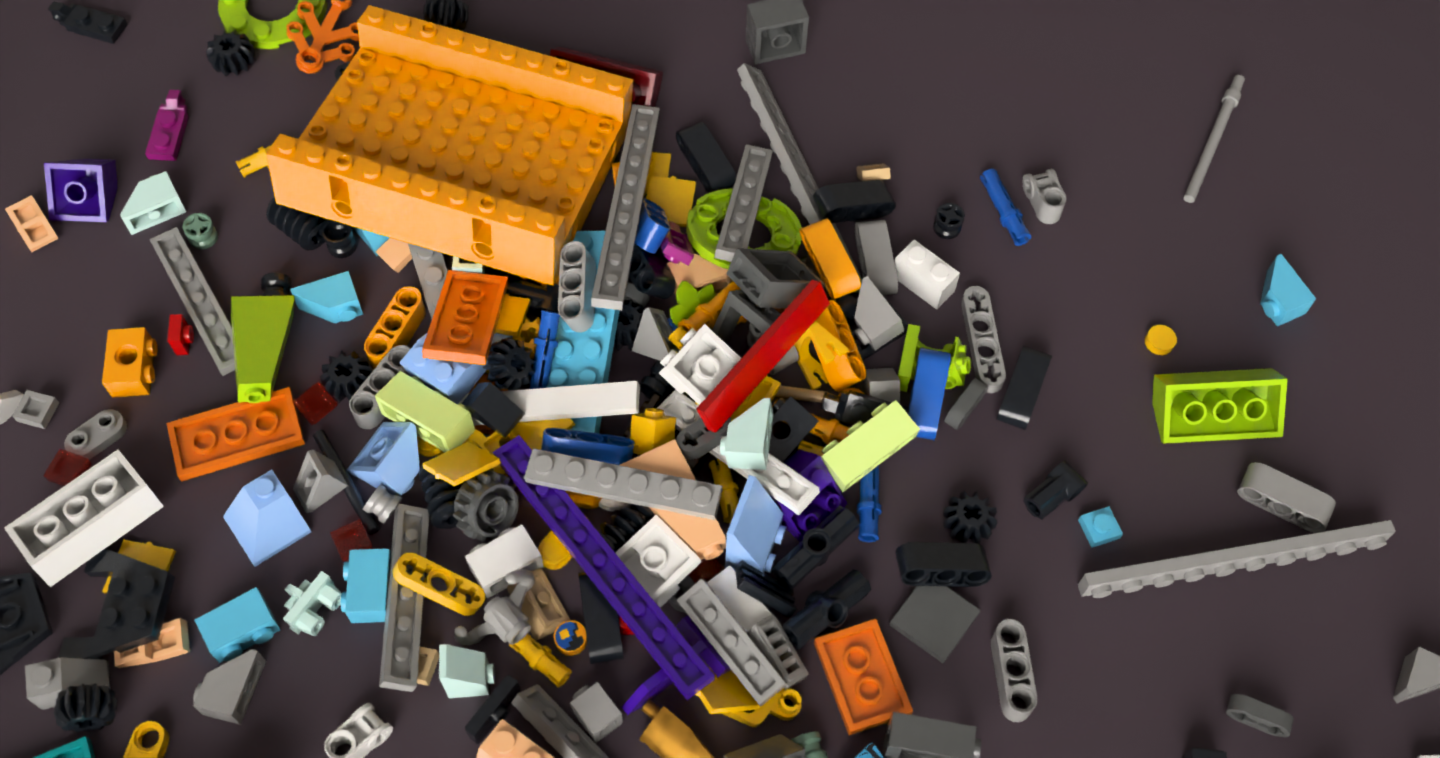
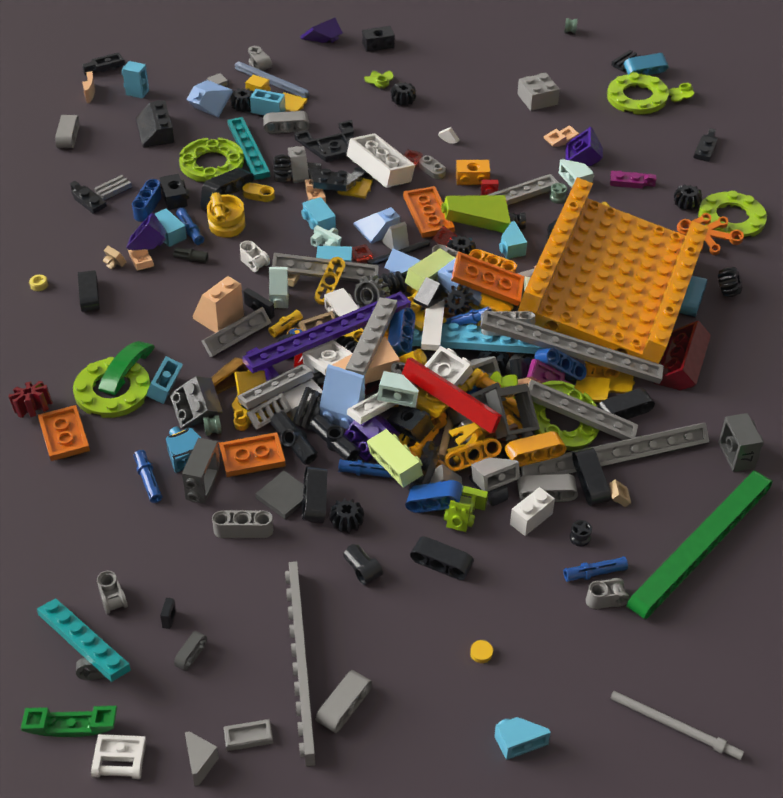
camera: 95 degrees right, 15 degrees down
light grey plate [12,390,59,429] -> none
light grey slope [193,649,266,725] -> none
light grey wheel [362,484,402,524] -> none
yellow piece [423,442,500,486] -> none
light grey piece [454,569,535,645] -> none
light grey brick [570,682,623,743] -> none
dark grey beam [944,378,989,430] -> none
light grey beam [961,286,1006,393] -> none
medium azure plate [1078,506,1123,548] -> none
lime slope [1152,368,1287,444] -> none
none -> light grey tile [224,719,273,751]
none -> green beam [627,470,773,620]

